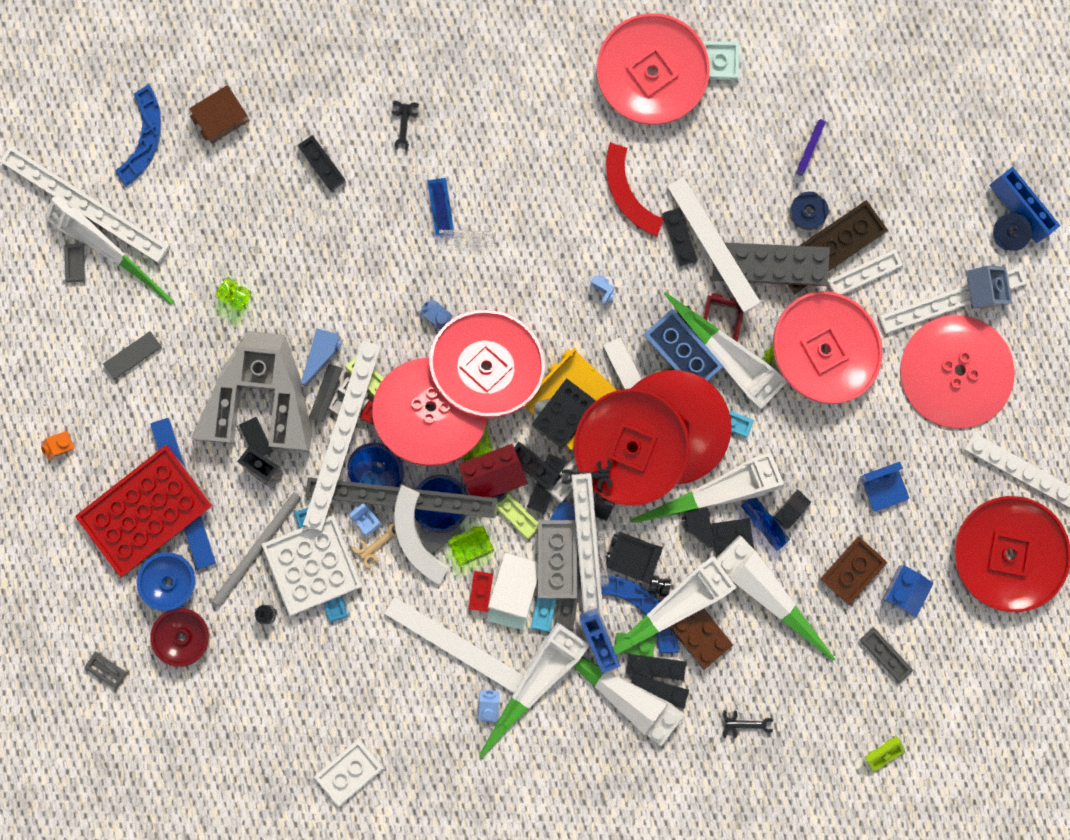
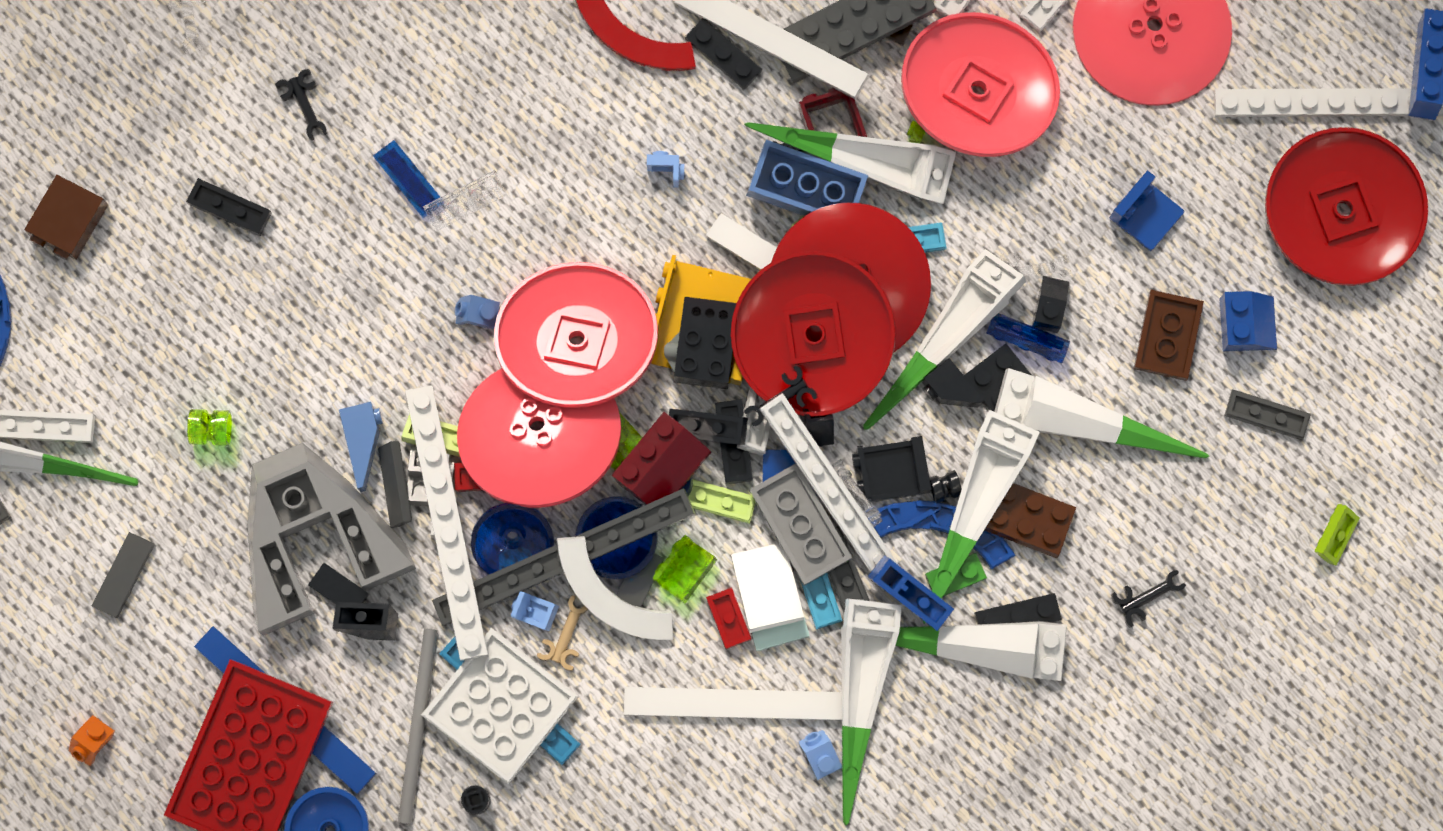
camera: 25 degrees left, 5 degrees down
black plate [626,654,686,681] -> none

